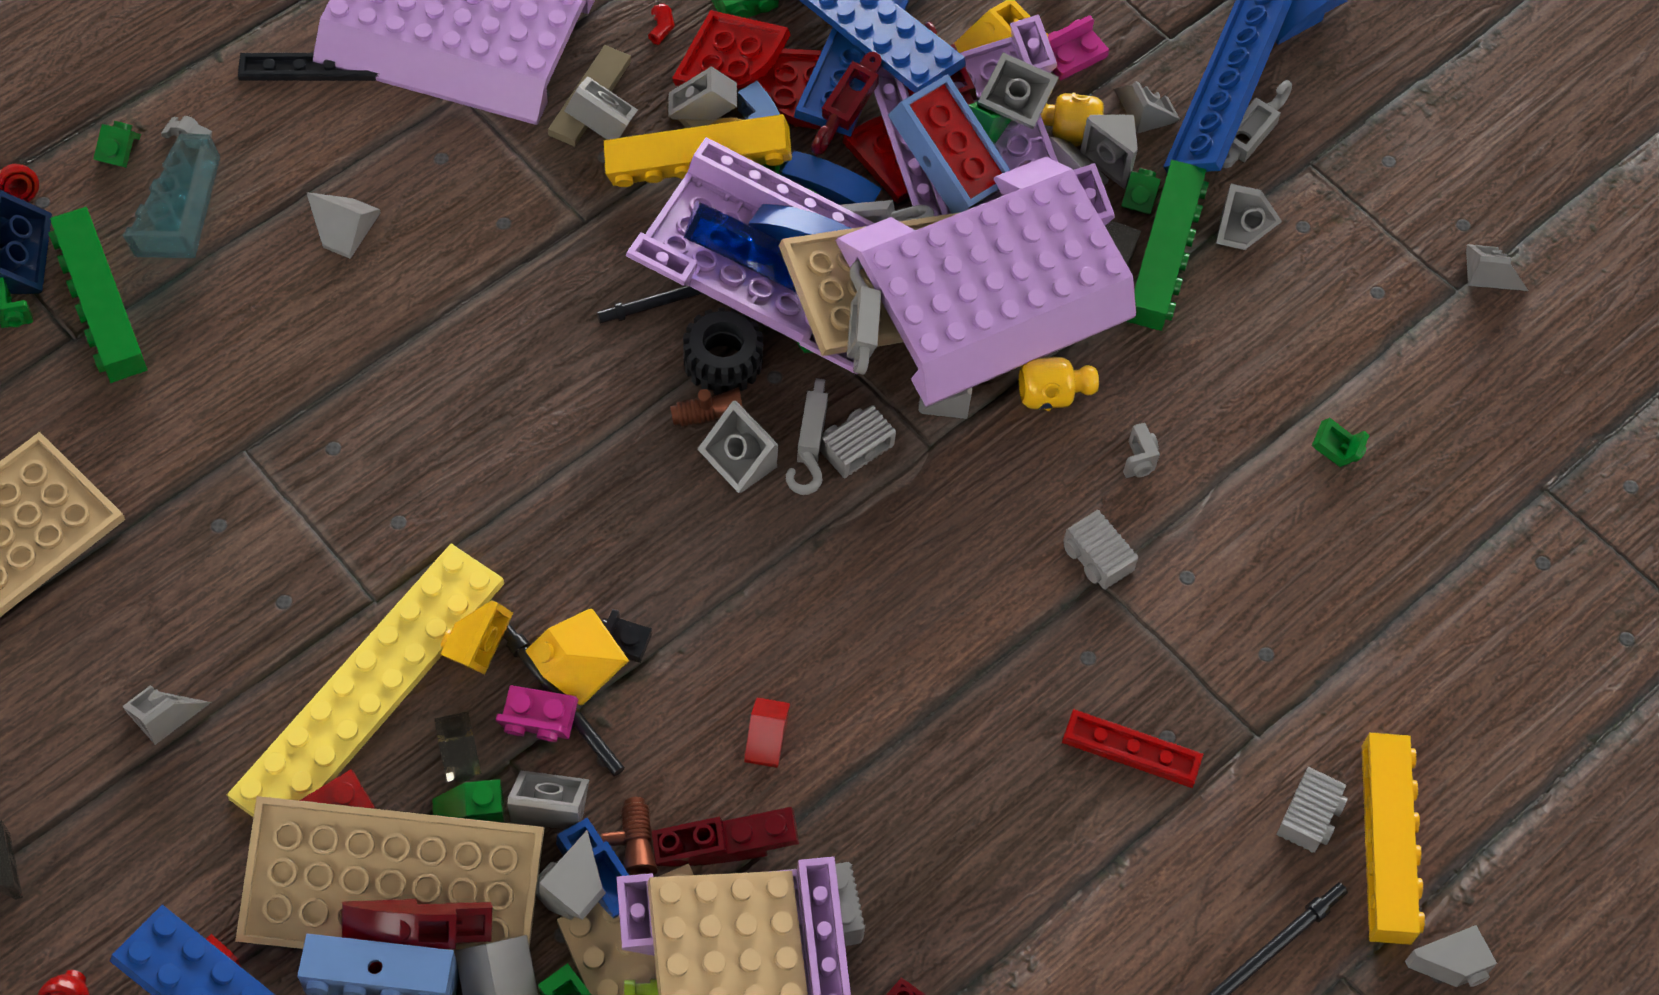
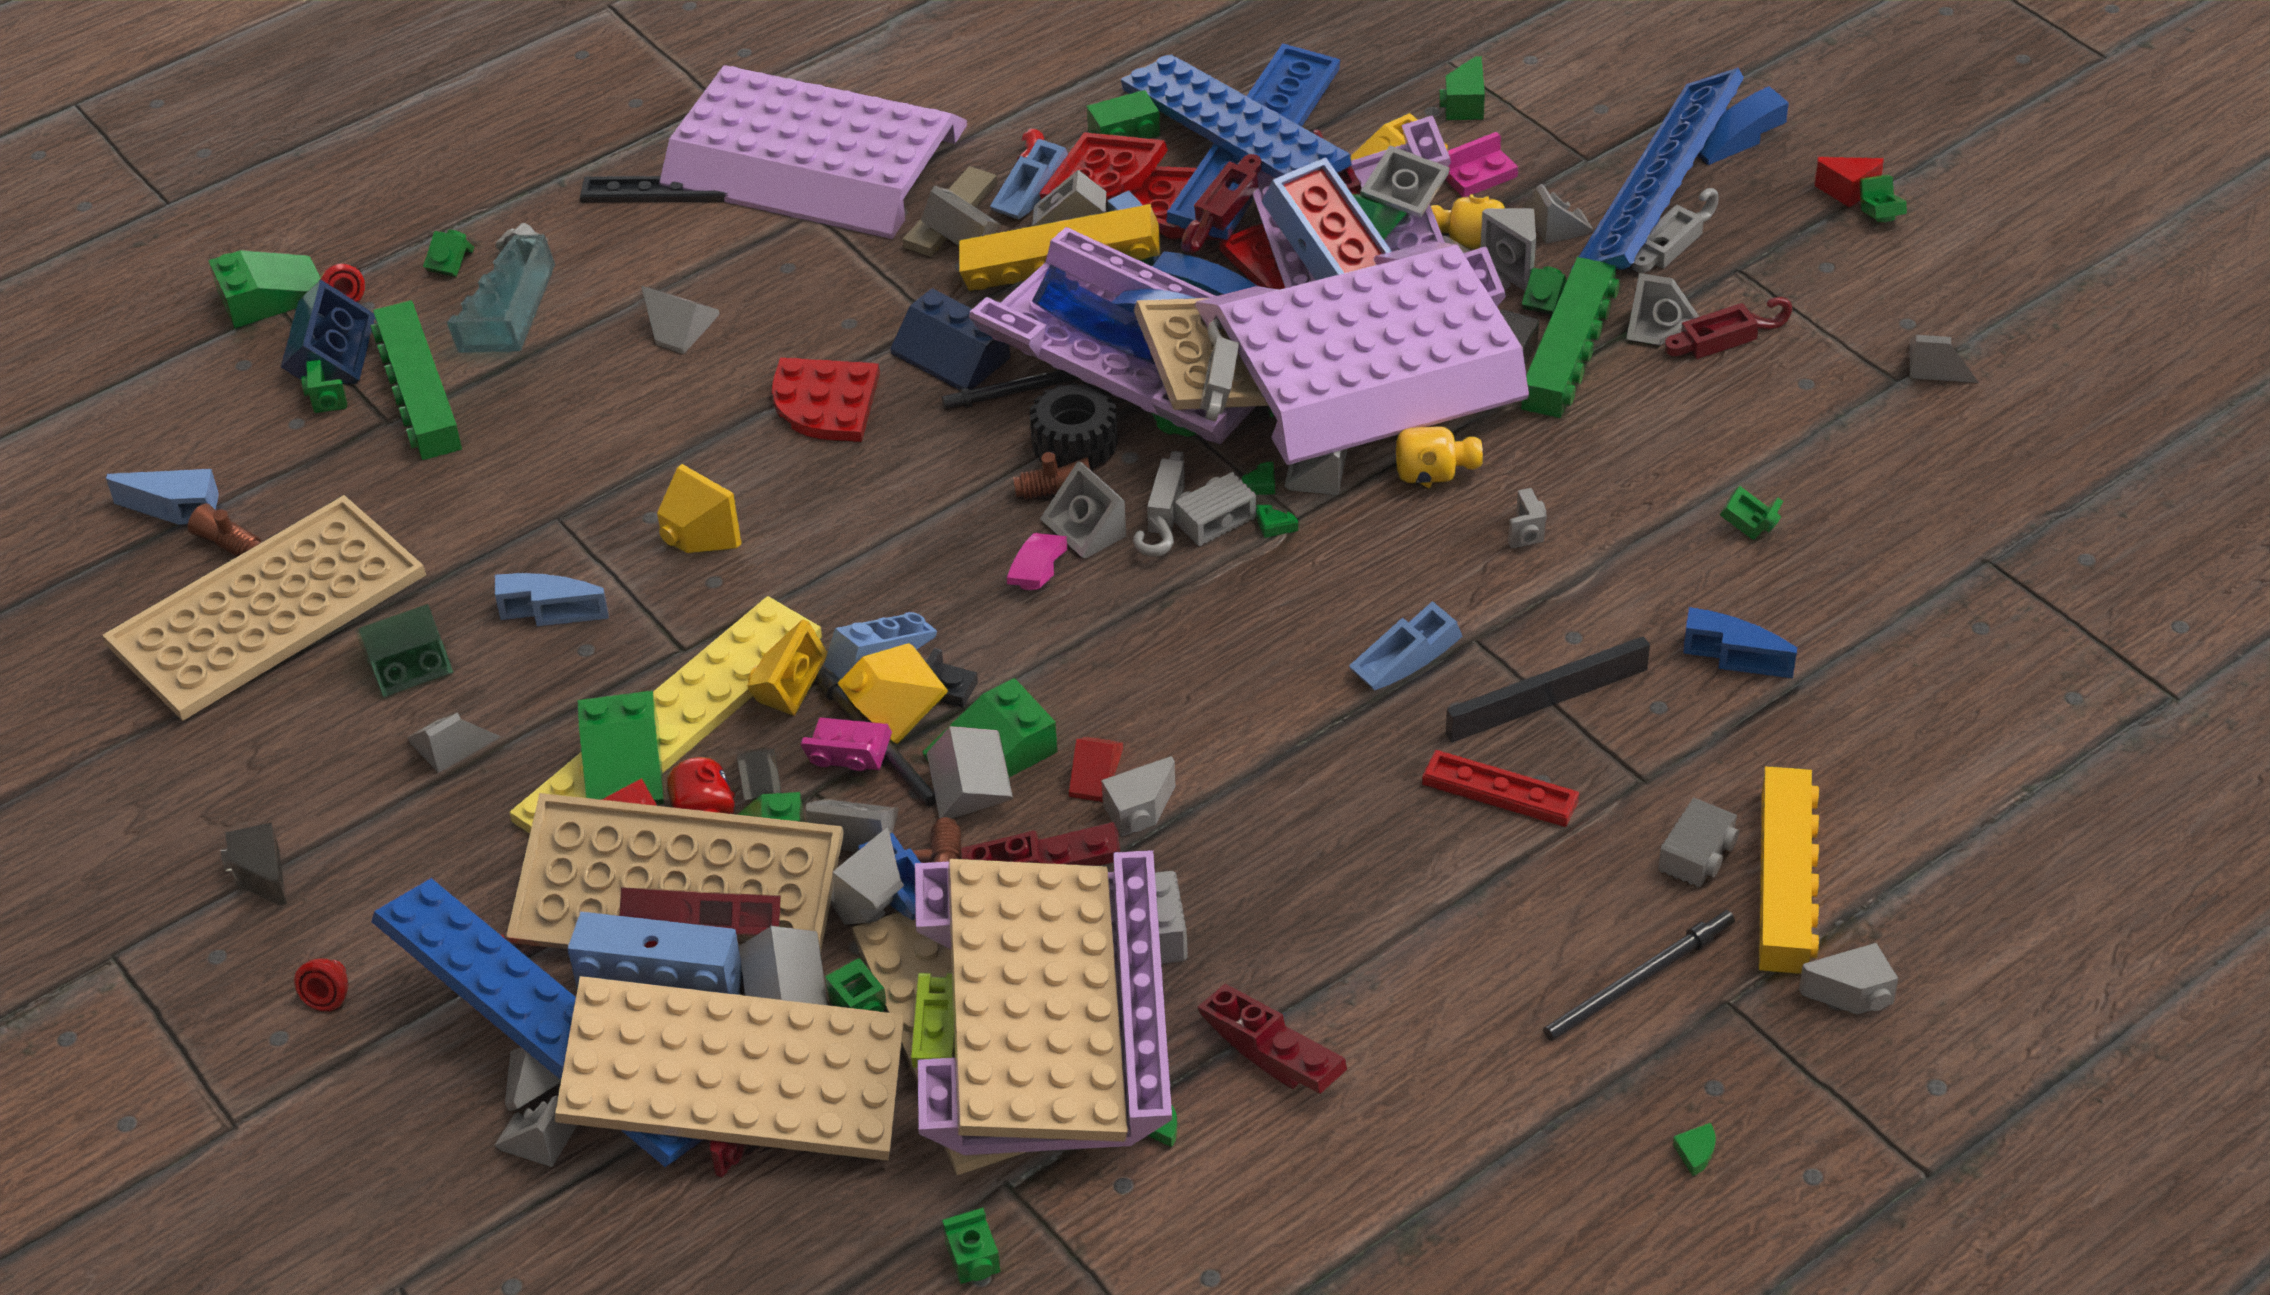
camera: 10 degrees right, 15 degrees down
light grey brick [1063,510,1138,590] -> none
none -> clear green slope [355,604,453,697]
none -> medium blue slope [495,573,609,626]
none -> green slope [578,691,664,805]
none -> yellow slope [657,464,741,553]
none -> red piece [667,757,735,814]
none -> red plate [772,357,880,442]
none -> medium blue slope [824,612,937,679]
none -> dark blue slope [890,288,1010,390]
none -> green slope [922,678,1058,778]
none -> light grey slope [927,726,1013,819]
none -> medium blue slope [990,139,1068,219]
none -> dark pink slope [1007,533,1067,590]
none -> light grey slope [1102,756,1176,837]
none -> green tile [1241,461,1275,495]
none -> green tile [1256,505,1298,538]
none -> medium blue slope [1349,601,1463,690]
none -> black tile [1446,636,1650,743]
none -> dark red piece [1665,297,1793,359]
none -> blue slope [1683,607,1797,678]
none -> red slope [1814,157,1884,207]
none -> green bracket [1860,174,1907,222]

